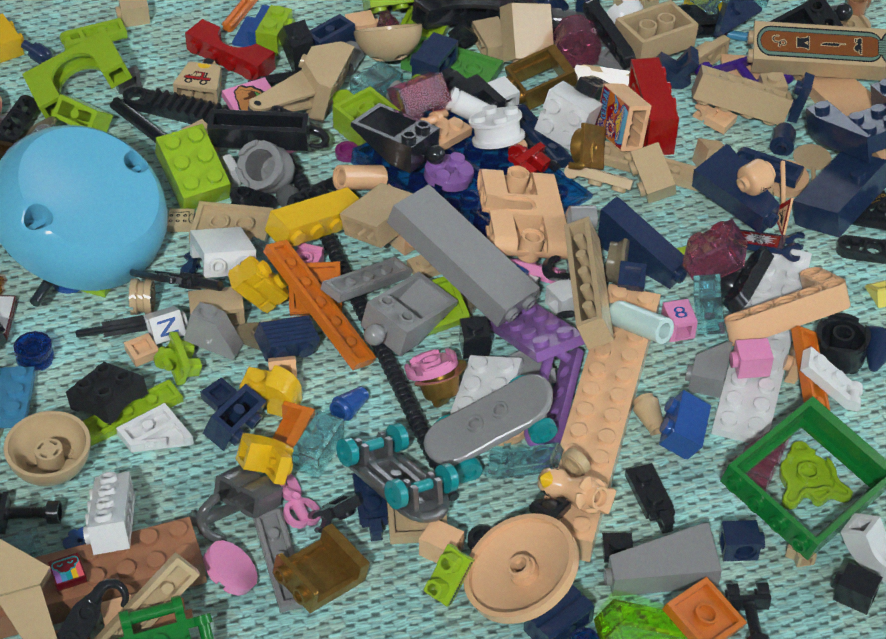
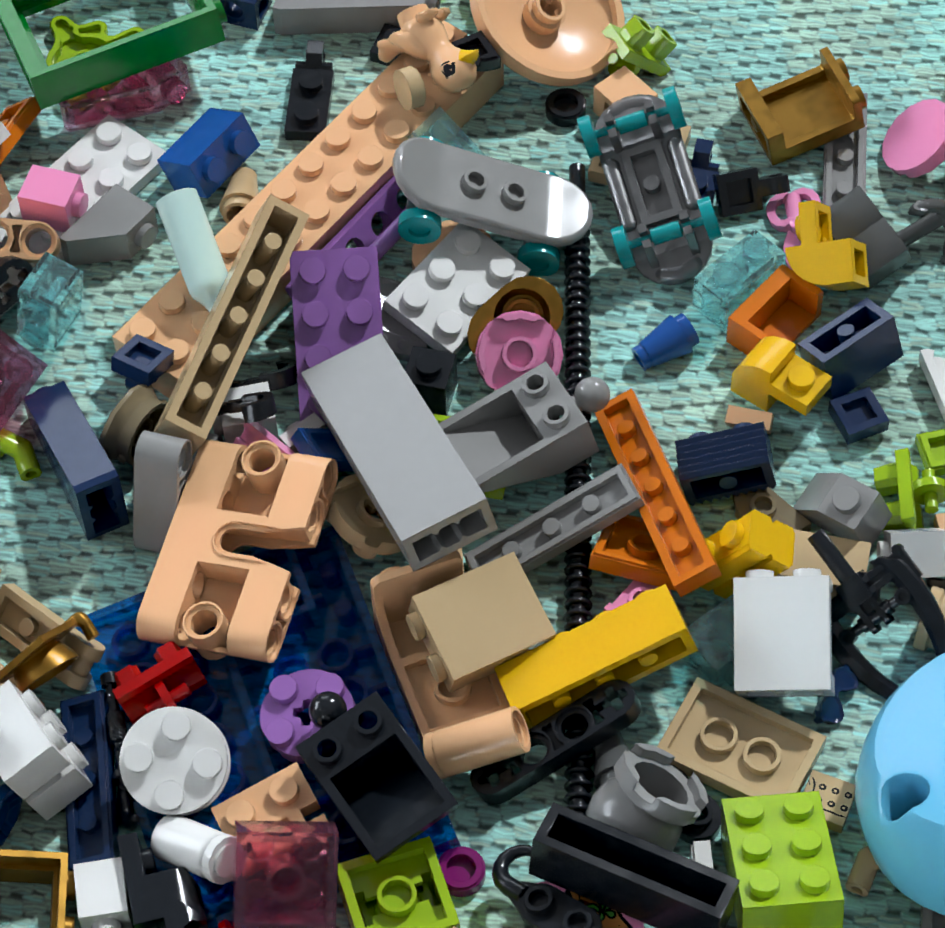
camera: 155 degrees left, 10 degrees up
bright pink brick [661,299,698,342] -> none

